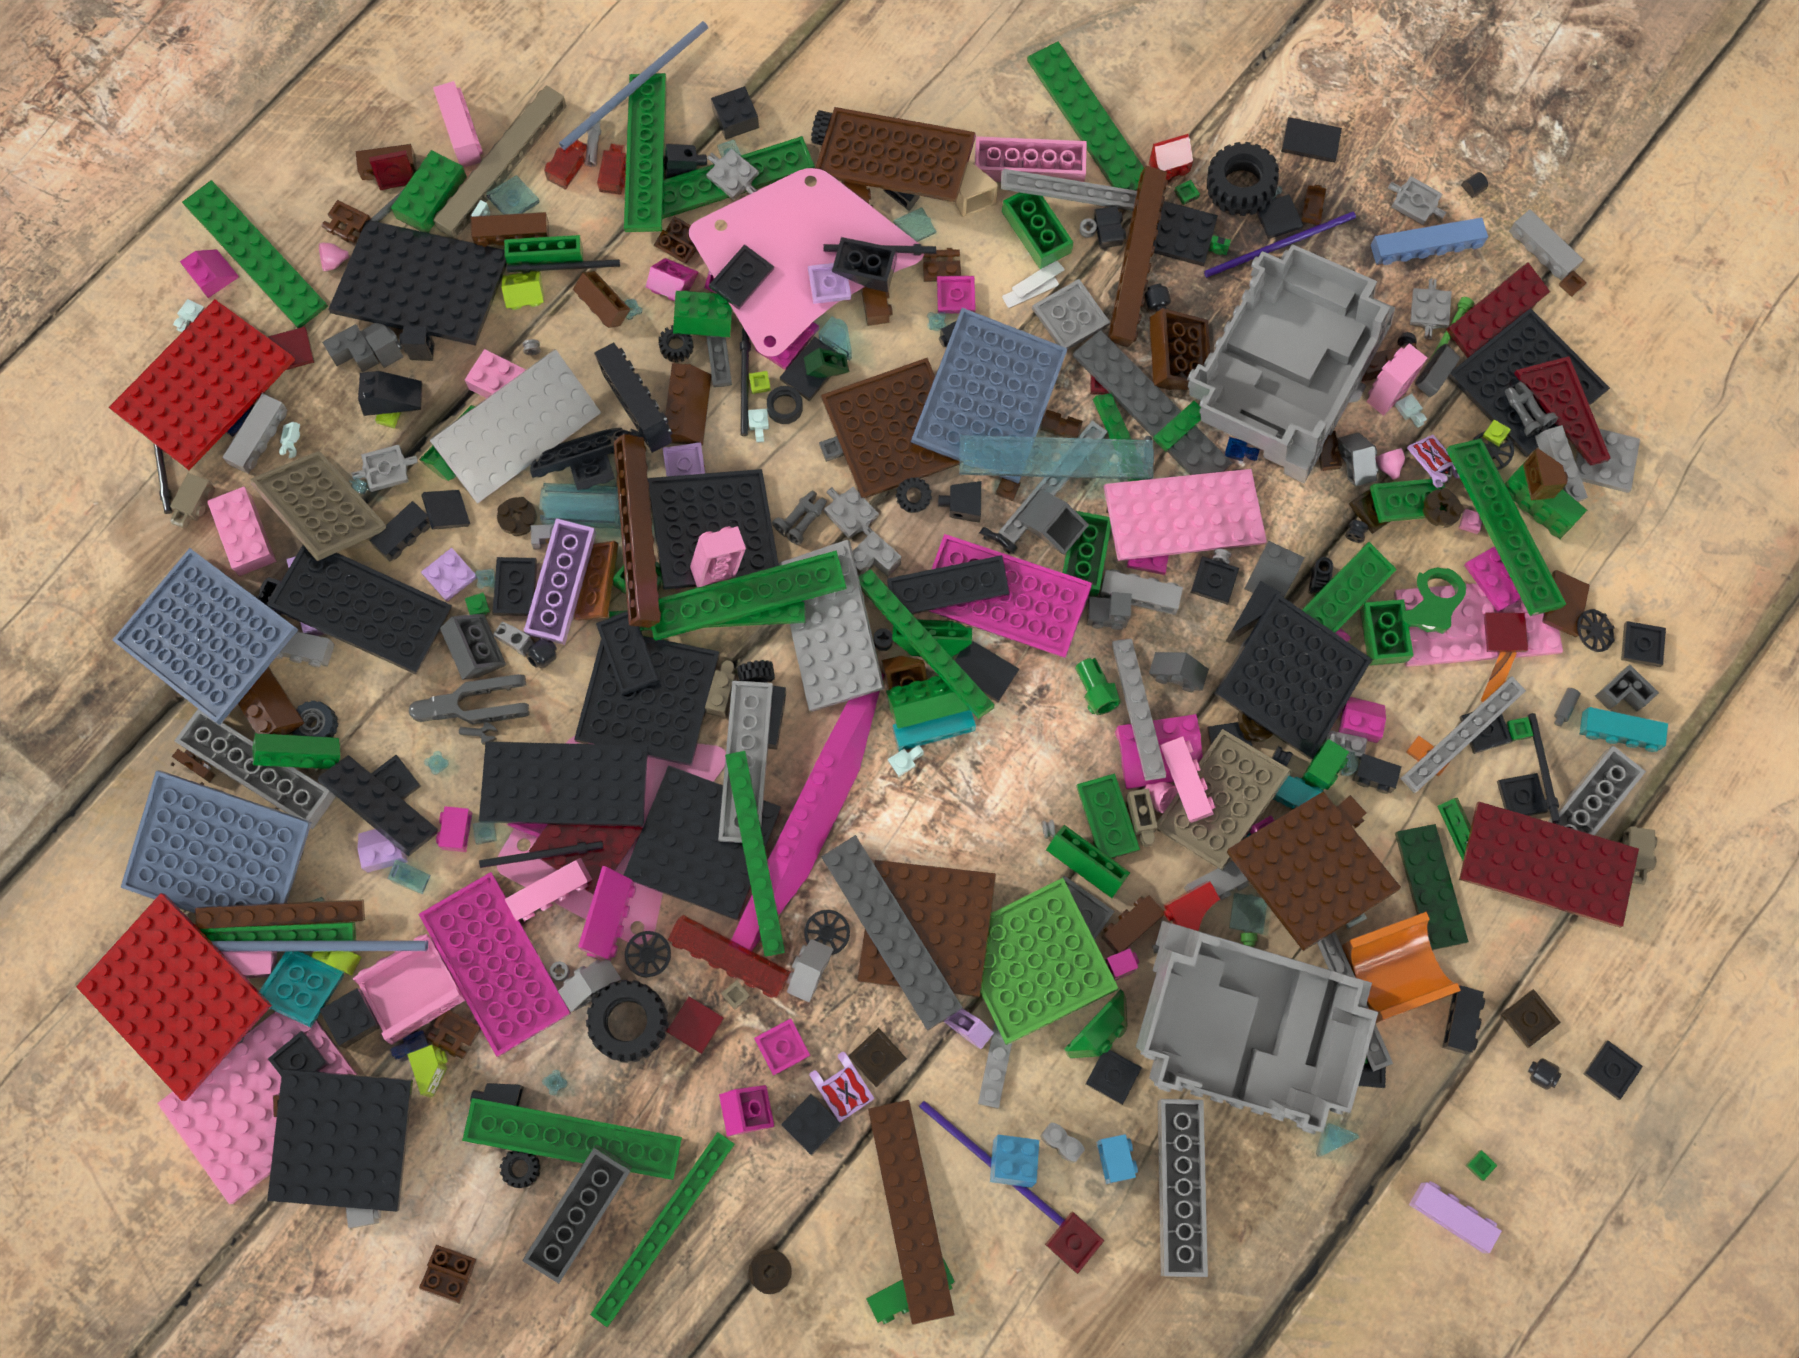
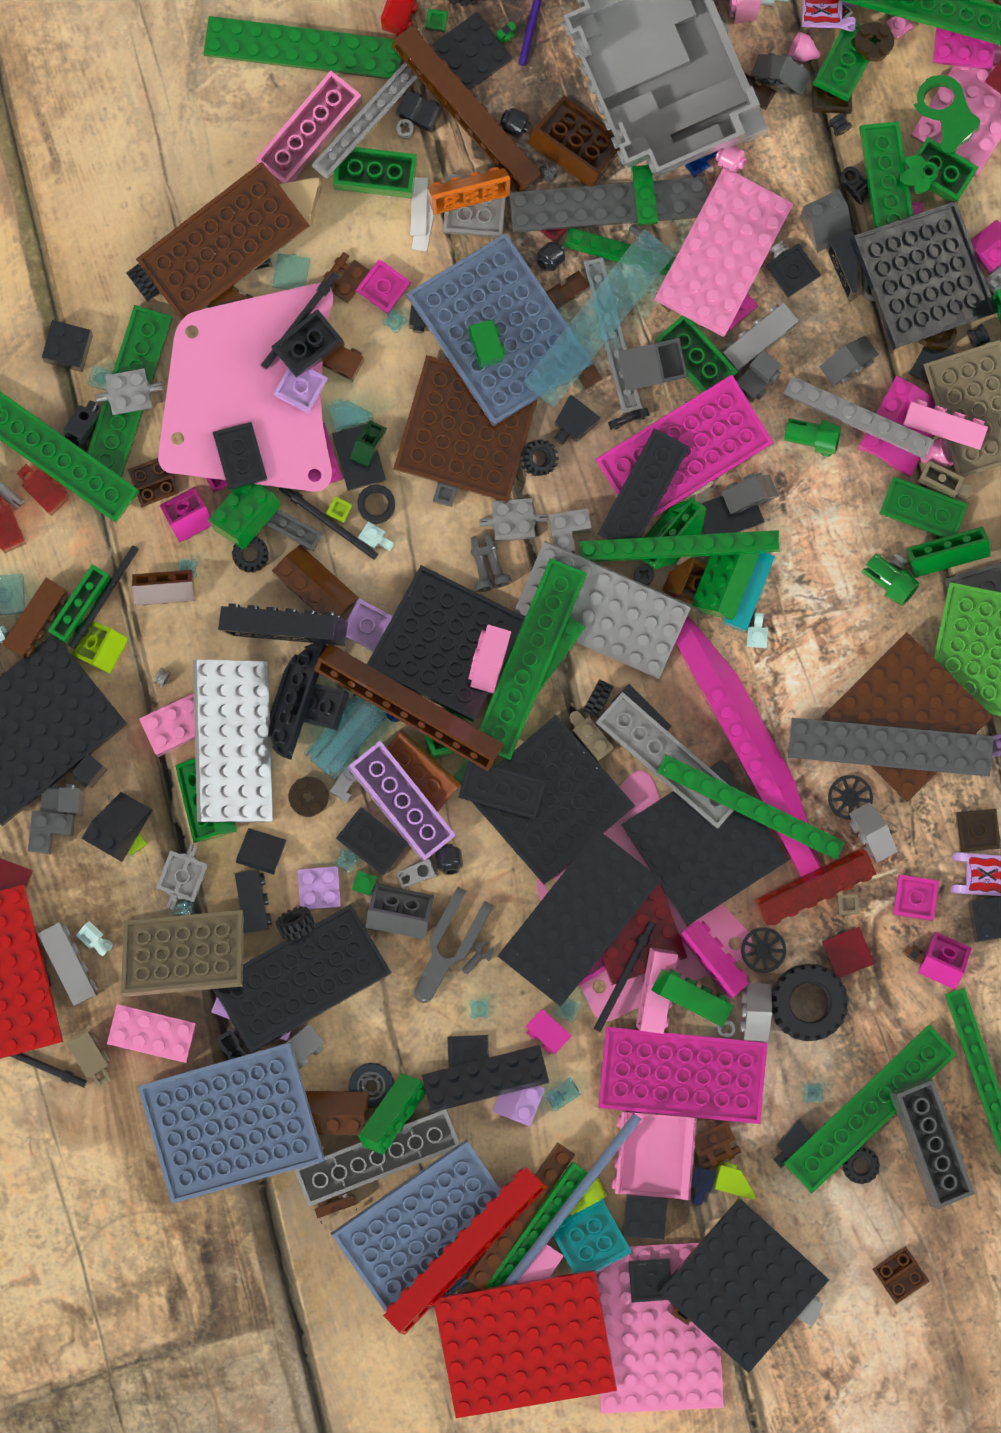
camera: 50 degrees left, 10 degrees up
none -> black tyre [276,906,315,941]
none -> red brick [383,1167,547,1335]
none -> orange slope [427,167,510,215]
none -> green brick [468,319,506,368]
none -> black head [536,242,566,271]
none -> dark grey plate [540,162,557,183]
none -> green brick [651,969,734,1027]
none -> bright pink head [716,146,747,173]
none -> dark grey brick [721,473,779,514]
none -> green piece [862,553,920,606]
none -> green plate [900,155,939,194]
none -> reddish brown plate [902,945,925,964]

